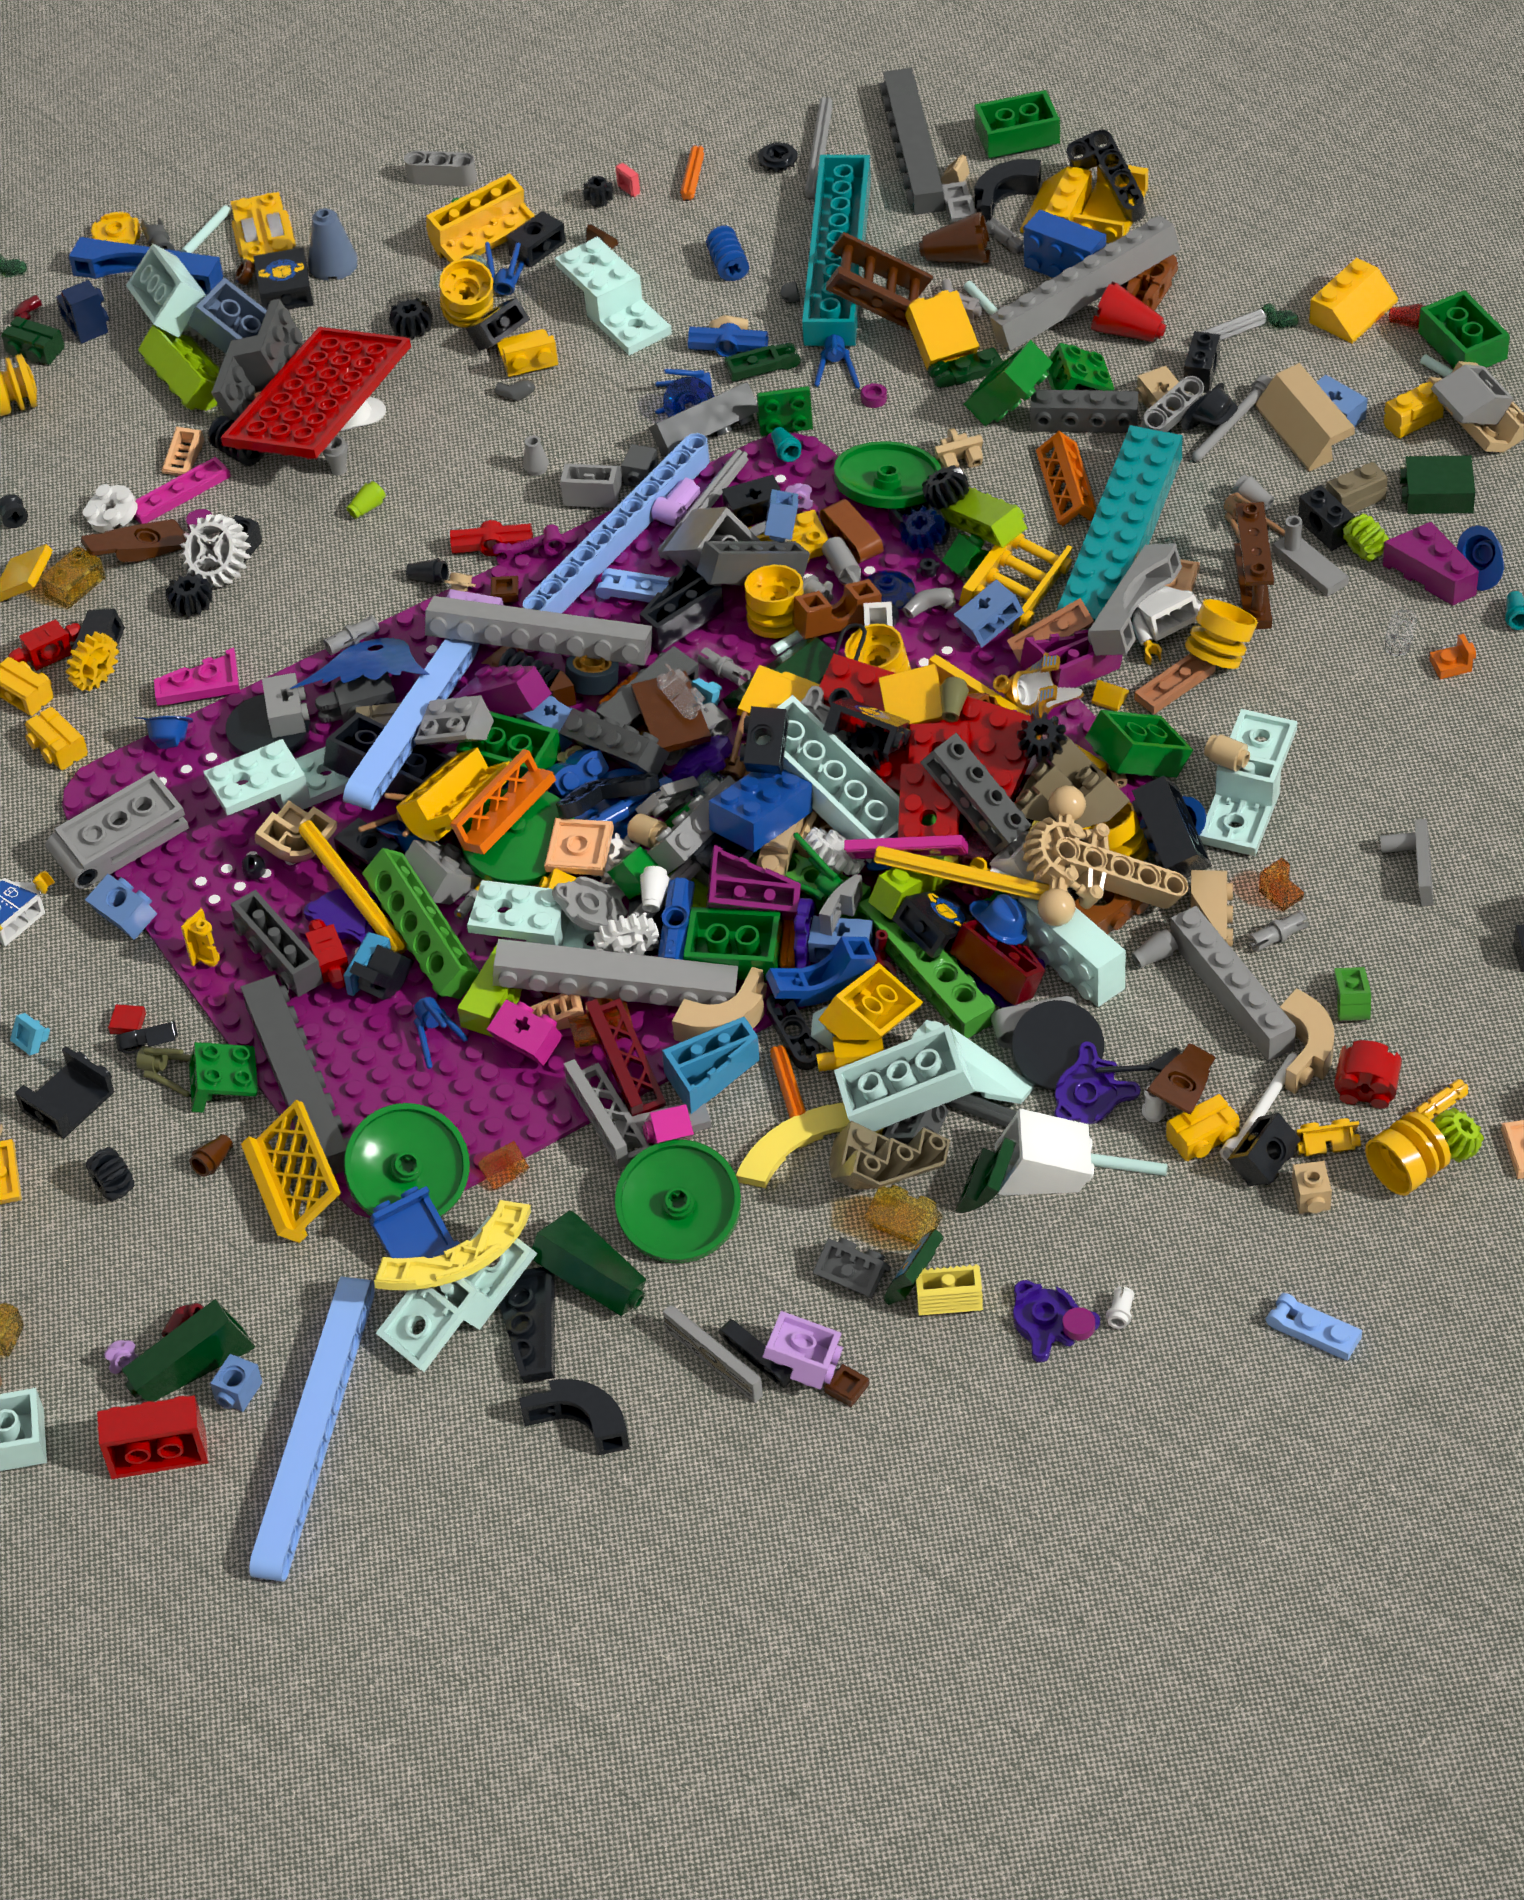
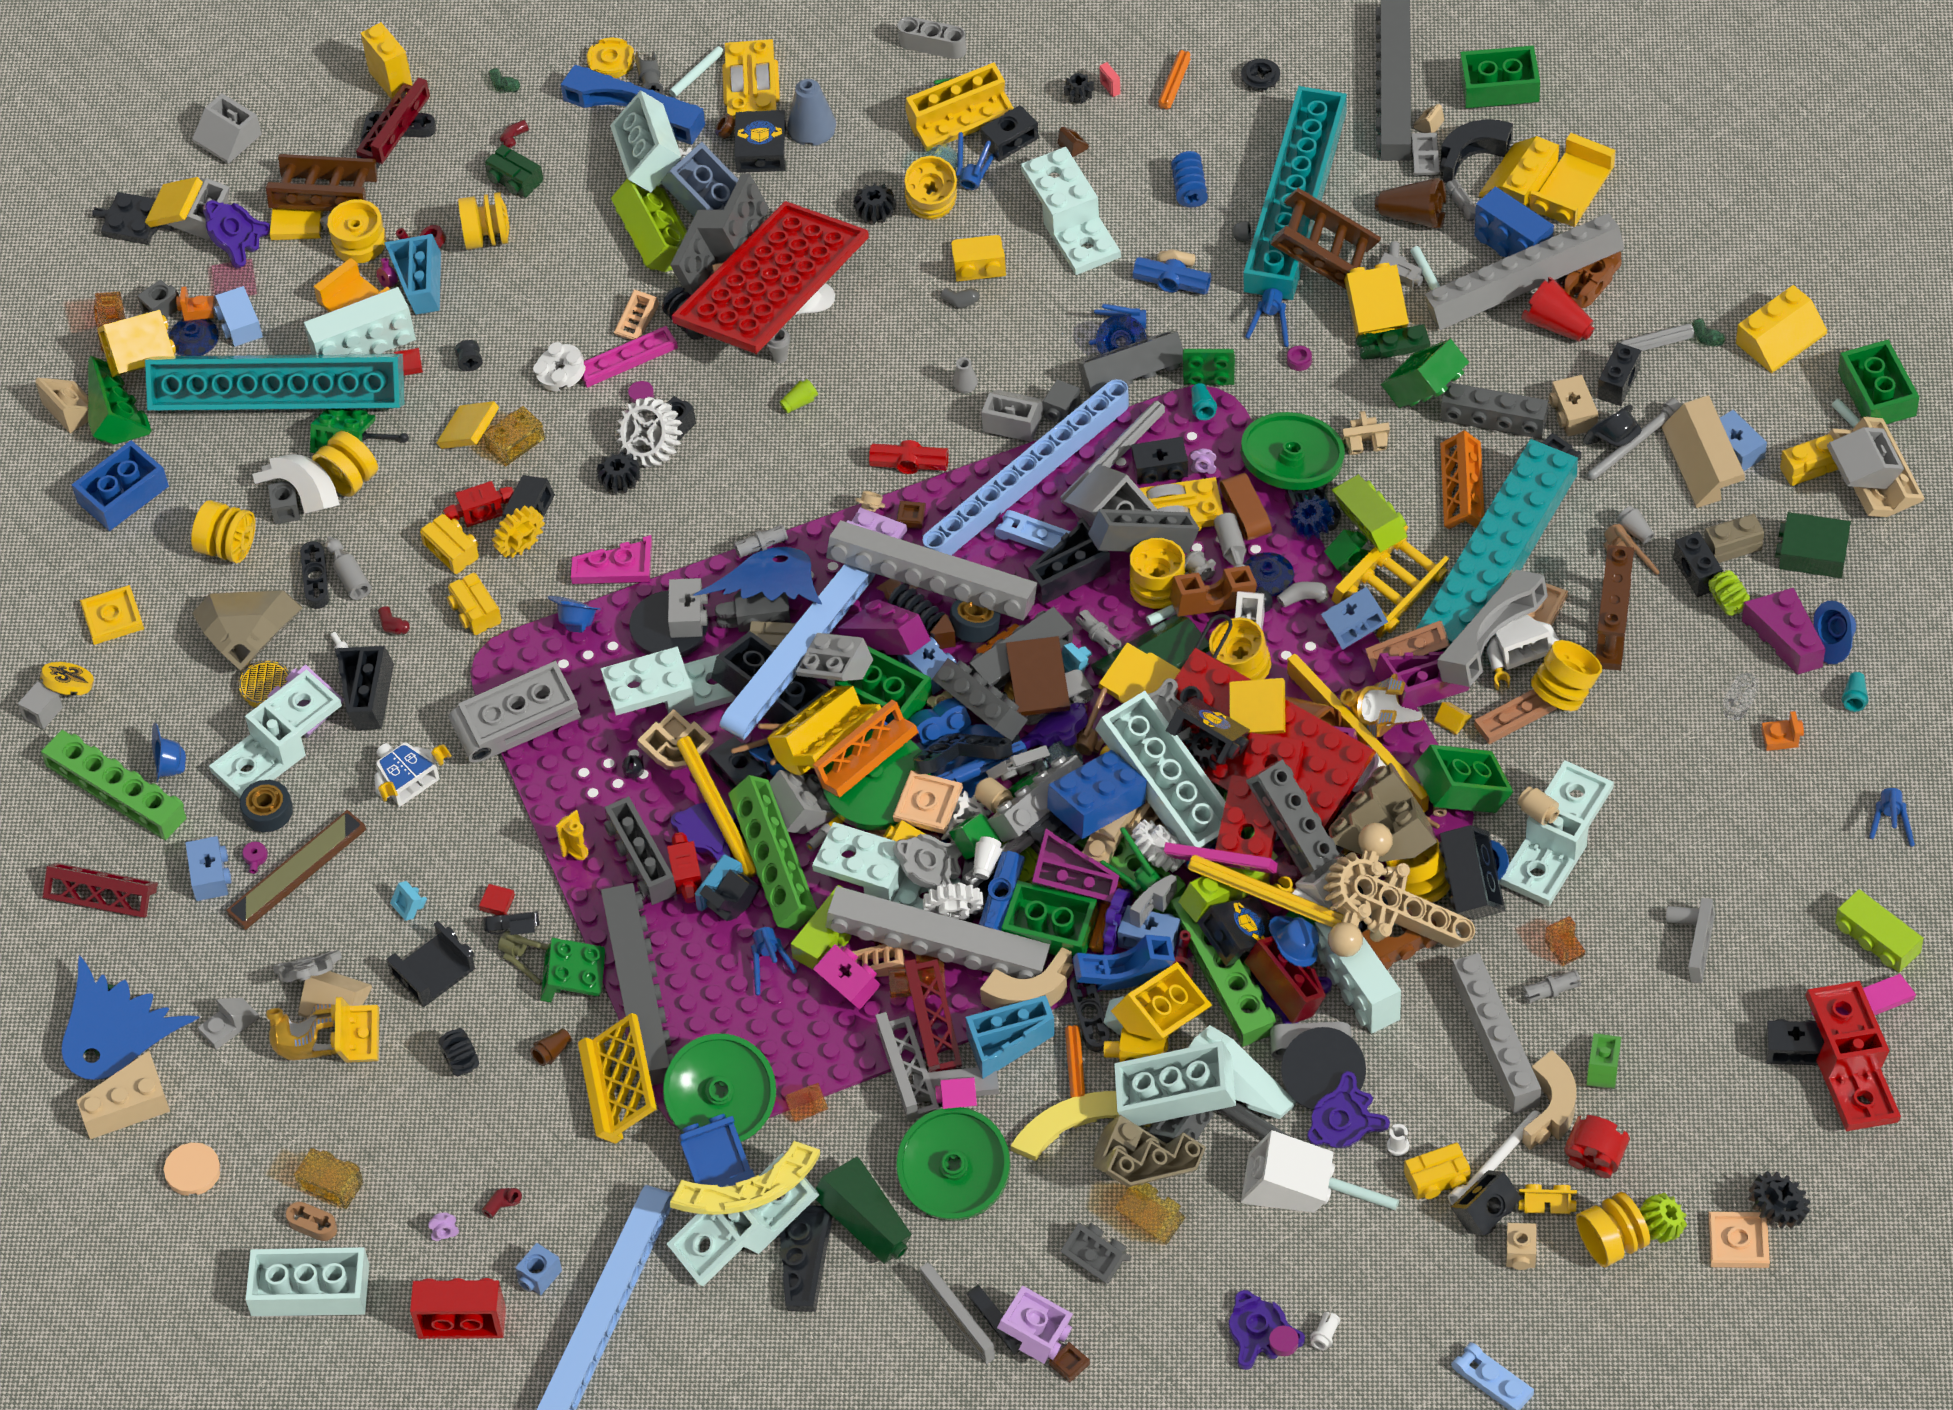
camera: 10 degrees right, 5 degrees up
dark blue brick [56,280,109,344] -> none
reddish brown piece [81,519,187,562] -> none
medium blue brick [85,874,157,940] -> none
dark green slope [122,1299,256,1402] -> none
black cone [406,558,449,585] -> none
black brick [465,297,530,350] -> none
magenta brick [492,524,566,564] -> none
black arch [519,1379,630,1456] -> none
lavender piece [651,478,700,527] -> none
clear hinge [656,663,708,720] -> none
dark green hinge [724,342,801,382] -> none
black brick [740,706,789,775] -> none
medium blue brick [764,489,798,542] -> none
light grey axle [805,97,833,199] -> none
dark green slope [884,1228,944,1305] -> none
black piece [916,558,940,578] -> none
light yellow brick [916,1264,983,1316] -> none
black gear [922,465,970,510] -> none
olive cone [940,677,969,722] -> none
dark green slope [955,1137,1016,1213] -> none
black gear [1017,711,1067,763] -> none
green bracket [1047,342,1115,391] -> none
black beam [1066,129,1146,222] -> none
black piece [1095,1047,1180,1073] -> none
light grey cone [1131,929,1178,968] -> none
light grey beam [1139,376,1204,432] -> none
reddish brown piece [1147,1043,1215,1115] -> none
tan slope [1190,870,1233,946] -> none
light grey piece [1272,515,1349,597] -> none
clear red cone [1389,303,1424,329] -> none
yellow axle [1415,1079,1469,1120] -> none

